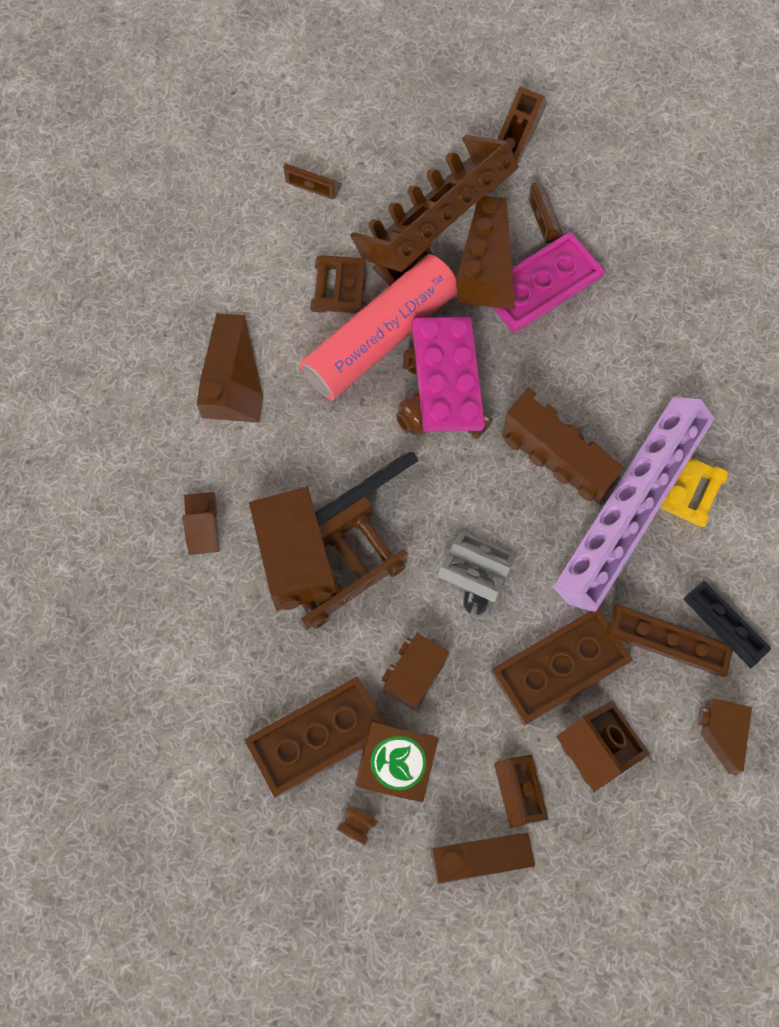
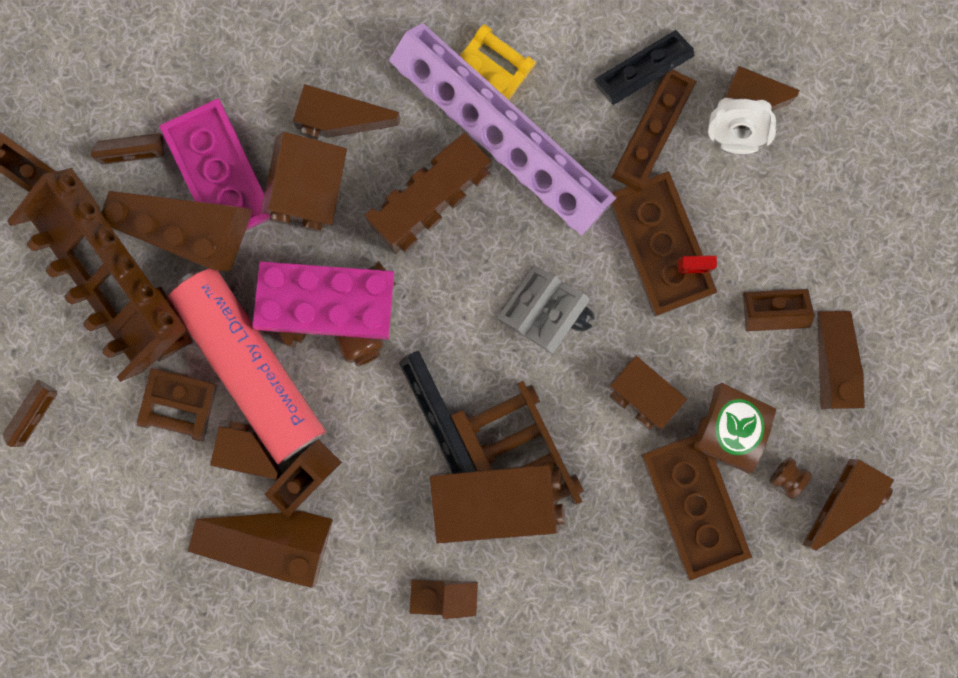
camera: 85 degrees left, 15 degrees up
reddish brown slope [556,701,650,792] -> none
none -> reddish brown slope [210,421,282,479]
none -> reddish brown brick [261,131,347,232]
none -> reddish brown slope [264,439,342,518]
none -> reddish brown slope [293,84,401,140]
none -> red tile [677,255,717,274]
none -> white plate [708,98,776,154]
none -> reddish brown slope [802,459,894,551]

